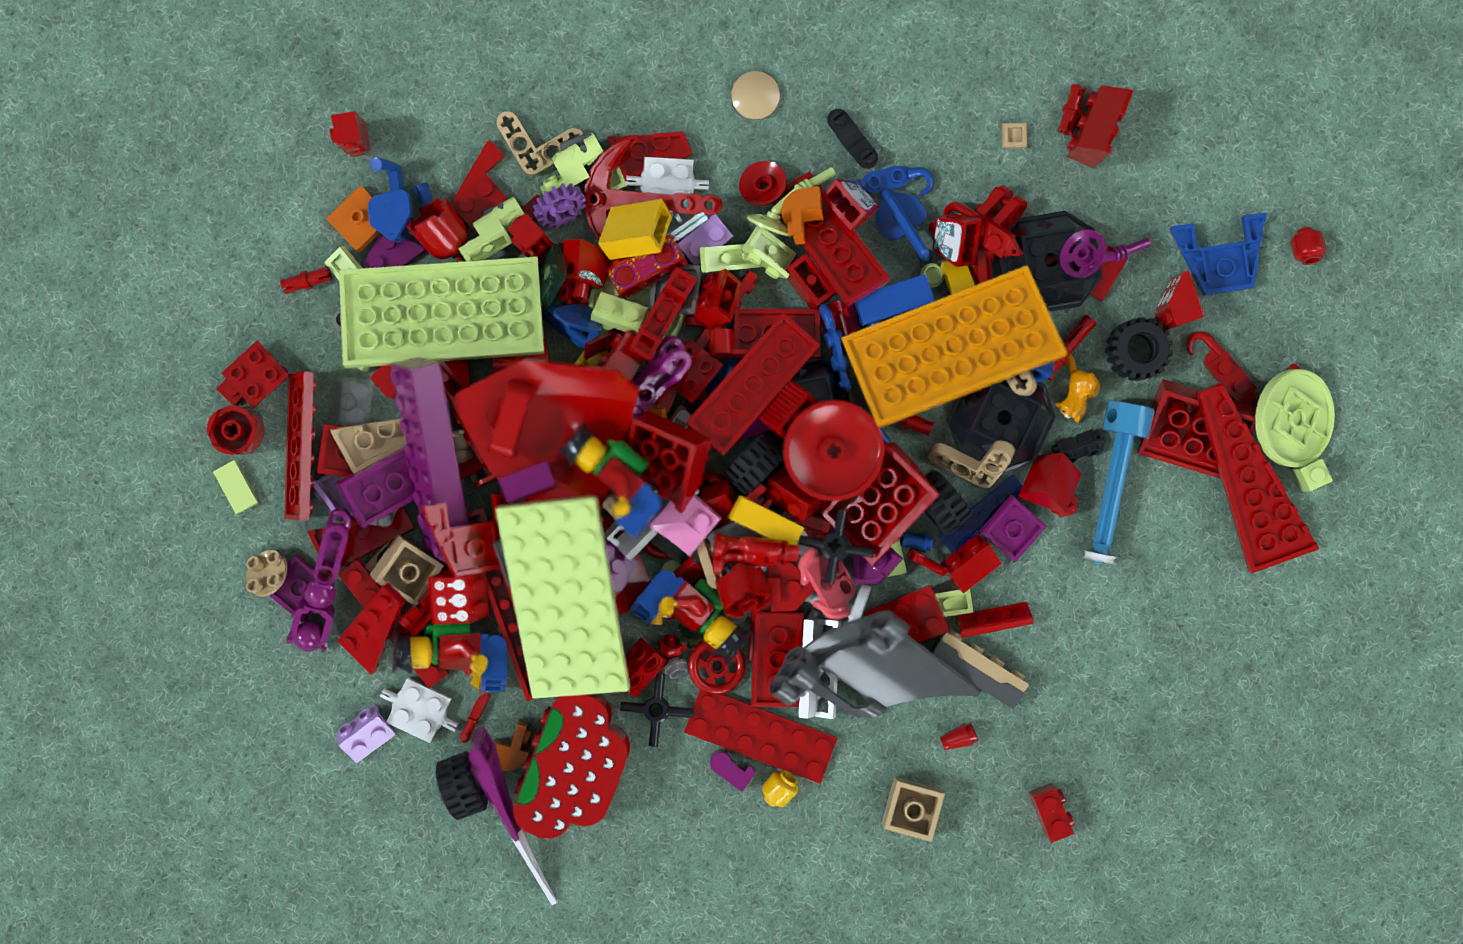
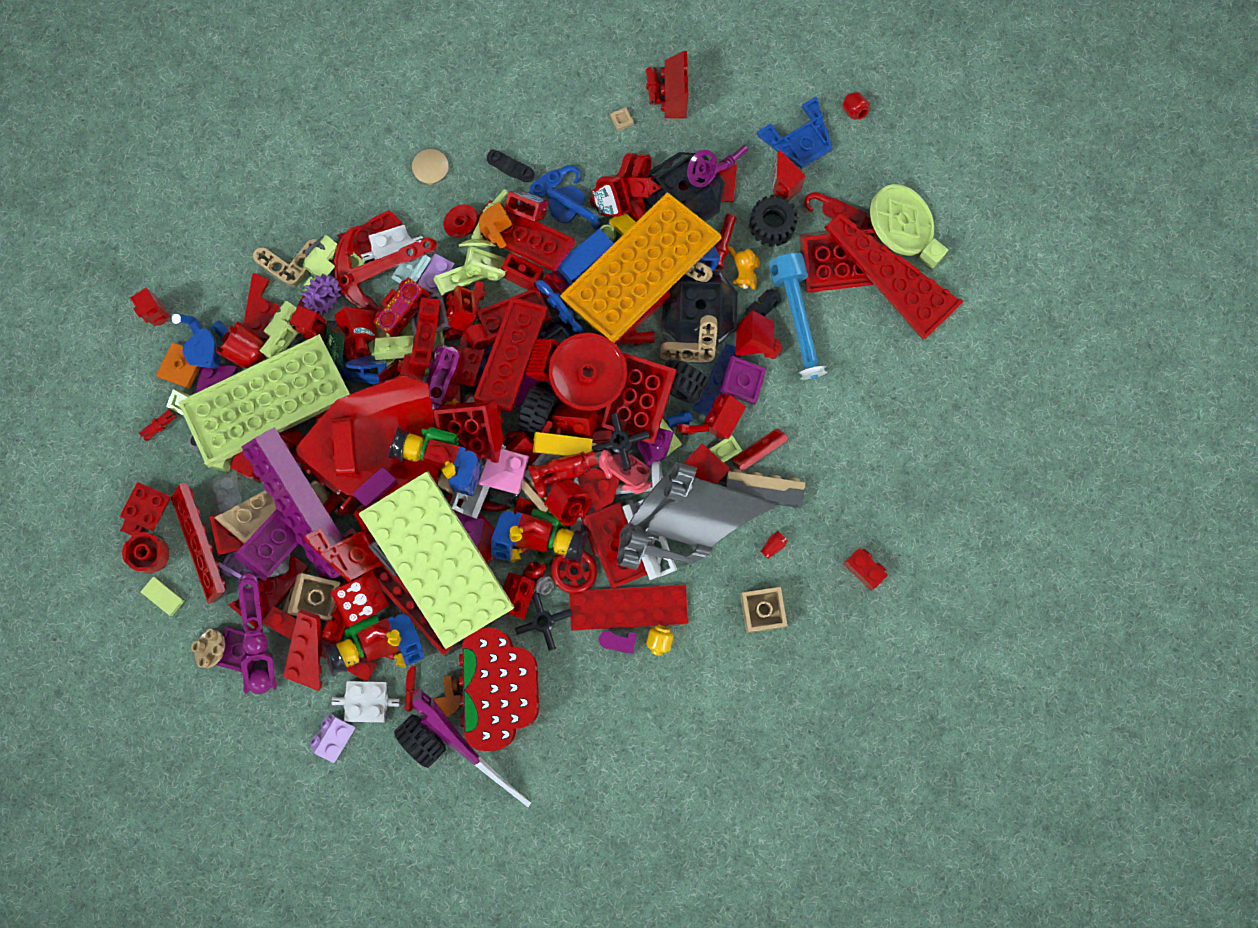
camera: 30 degrees left, 10 degrees down
yellow brick [598,199,672,260] -> none

